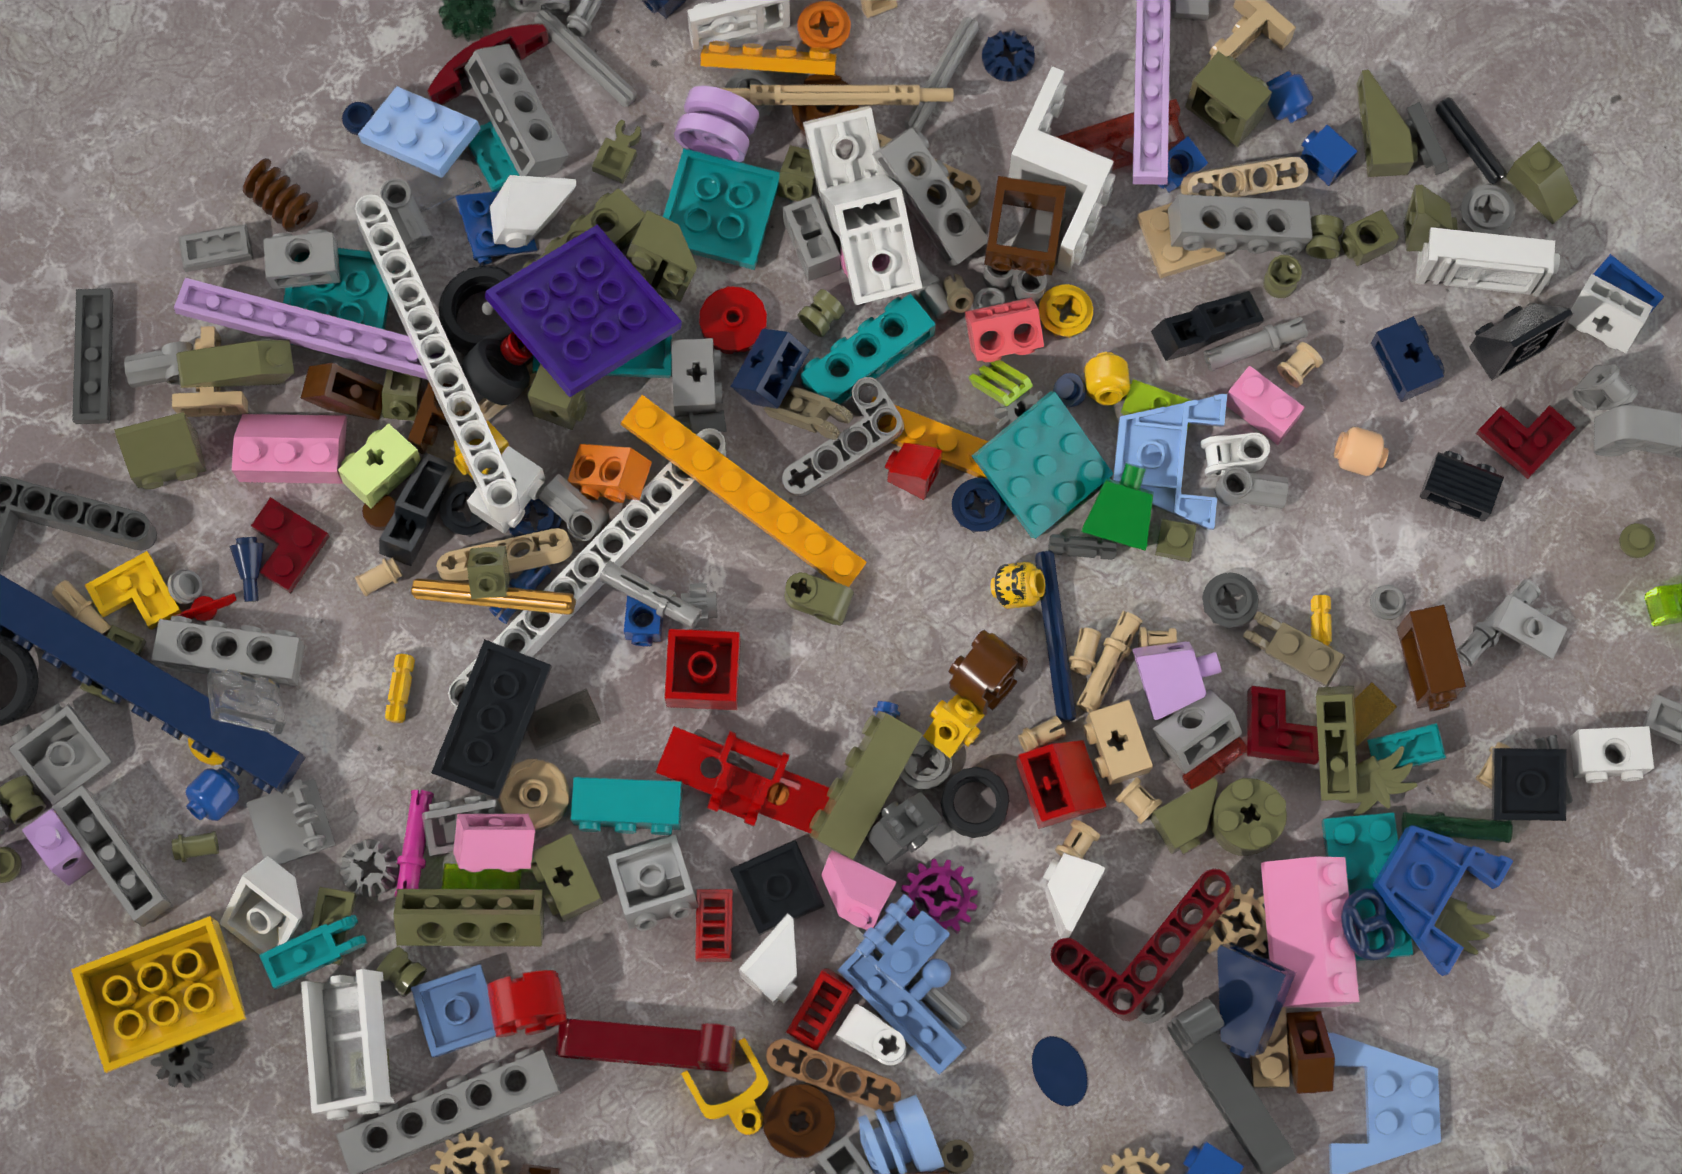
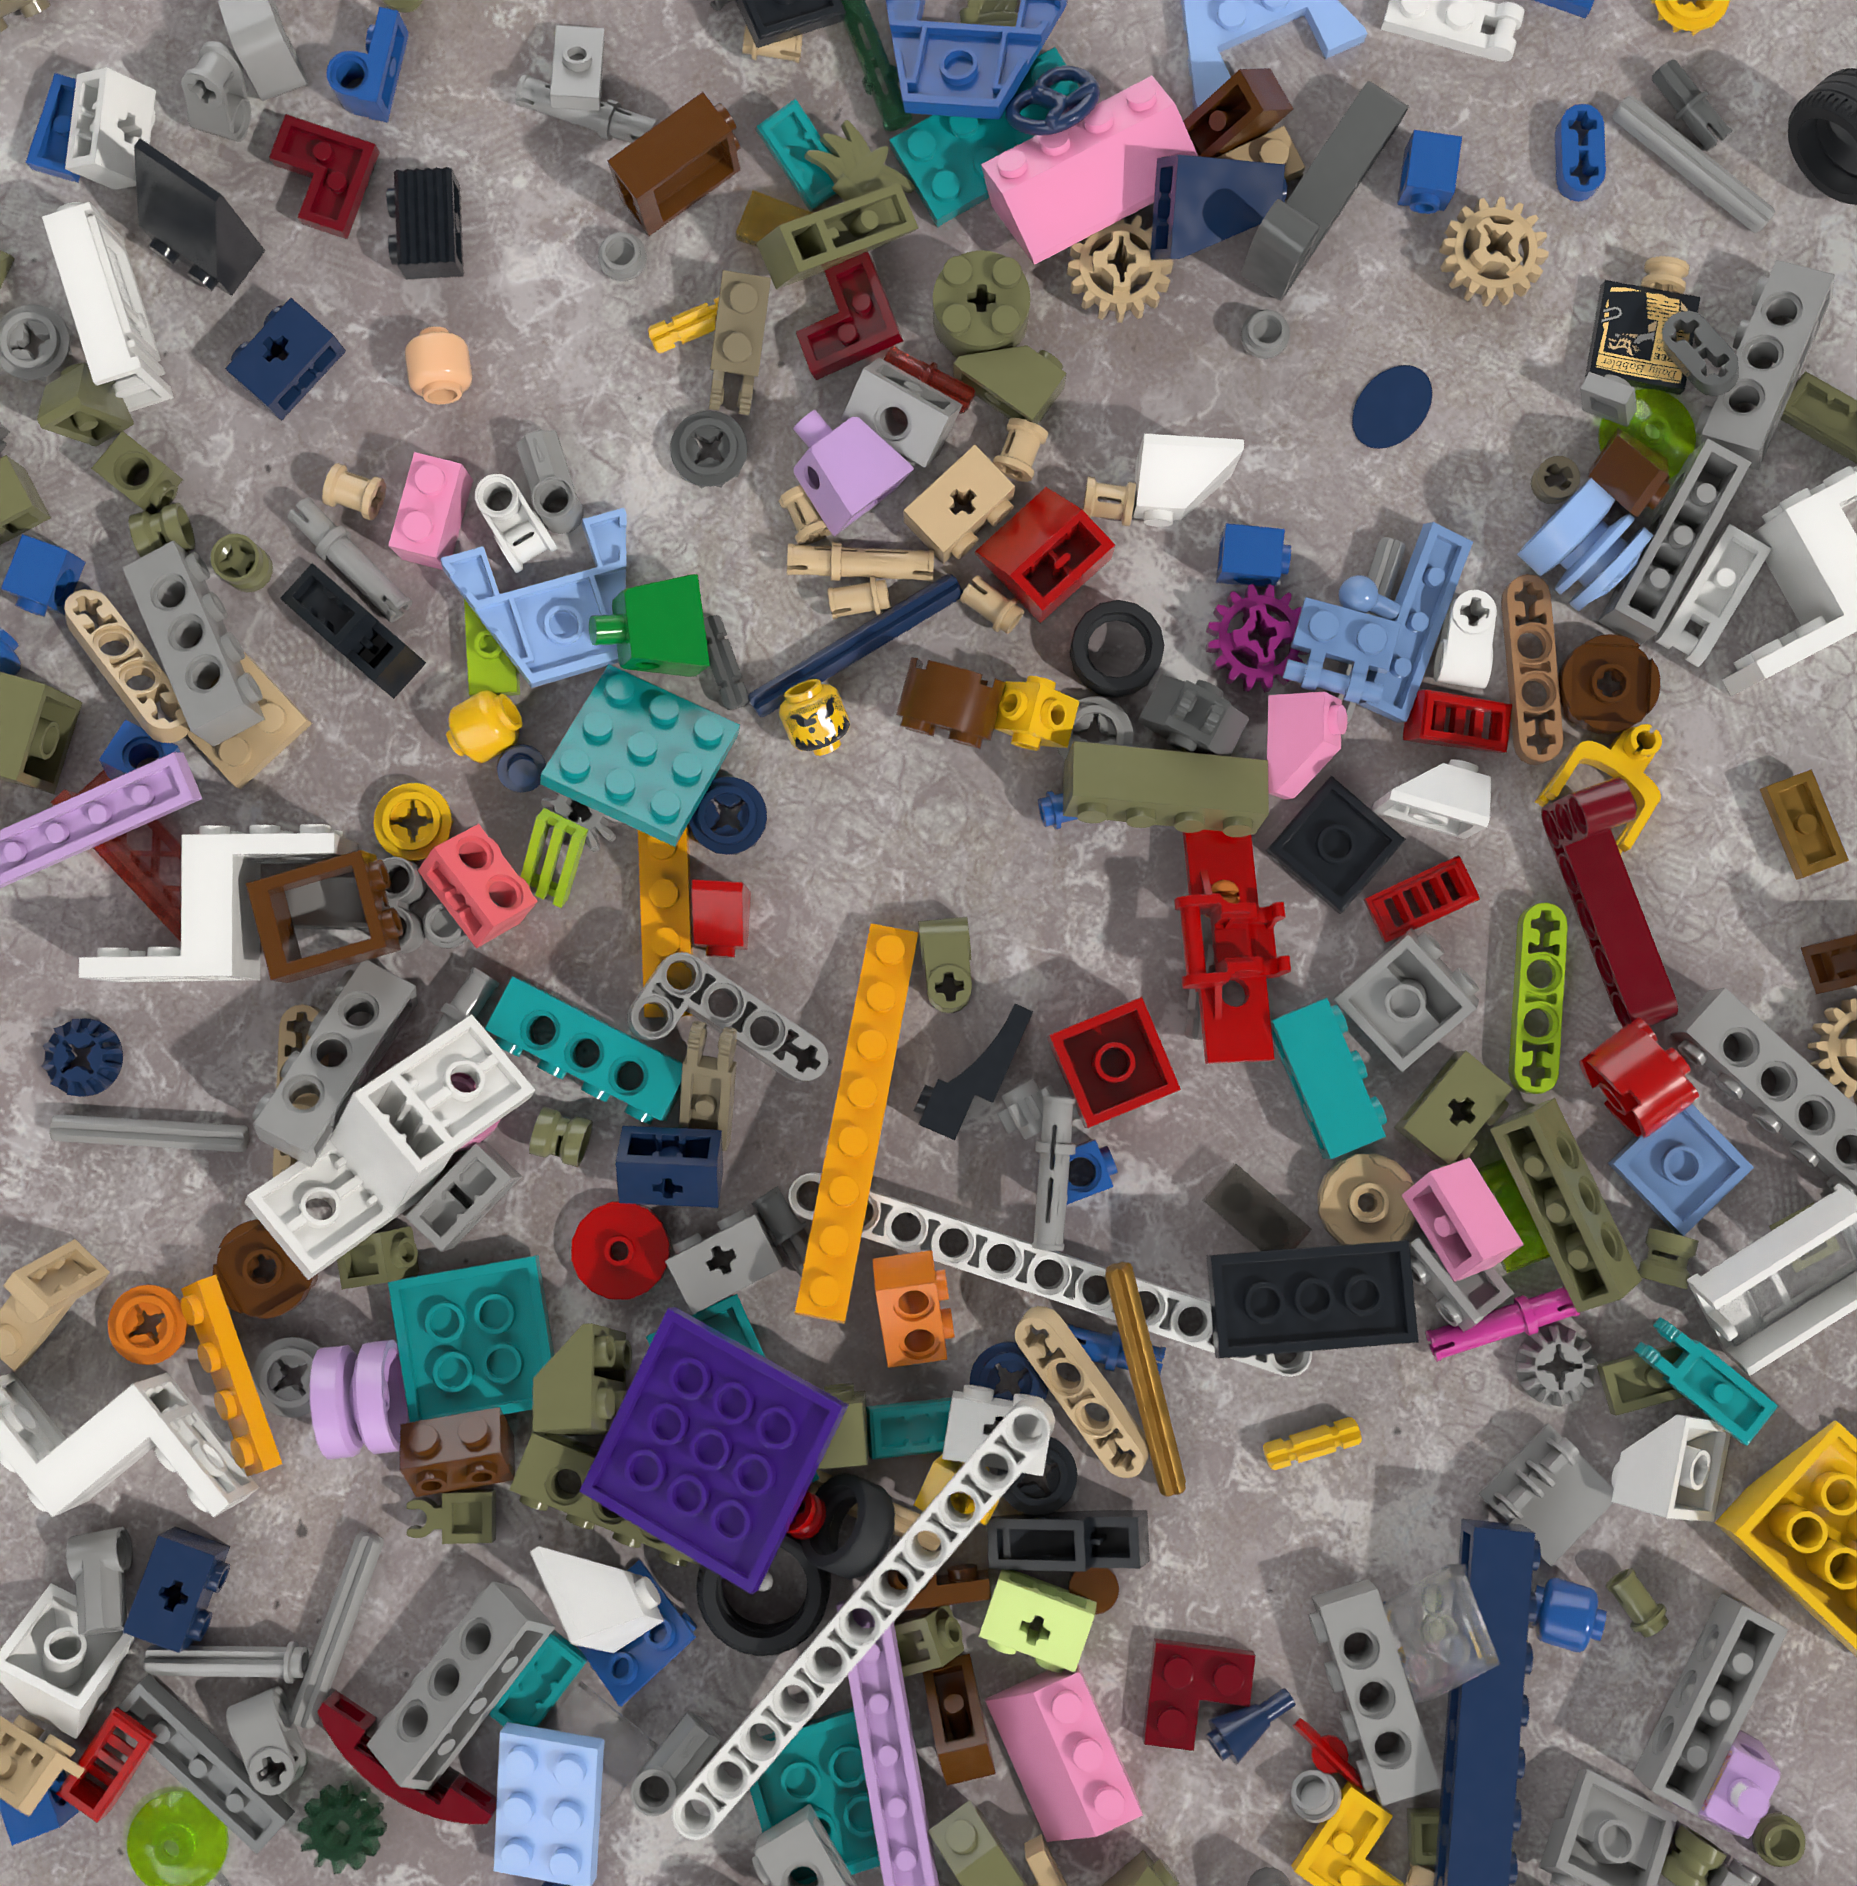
camera: 110 degrees left, 10 degrees up
tan pin [355,557,403,596] -> none
olive brick [467,546,510,599] -> none
light grey piece [539,474,609,541] -> none
tan axle [720,85,953,105] -> none
dark tan pin [943,274,974,313] -> none
dark red beam [1050,869,1235,1021] -> none
olive plate [1155,519,1197,562] -> none
none -> blue plate [326,7,409,123]
none -> reddish brown brick [400,1407,515,1497]
none -> teal plate [866,1397,952,1460]
none -> black slope [914,1004,1033,1141]
none -> blue brick [1216,523,1291,588]
none -> lime beam [1508,903,1568,1095]

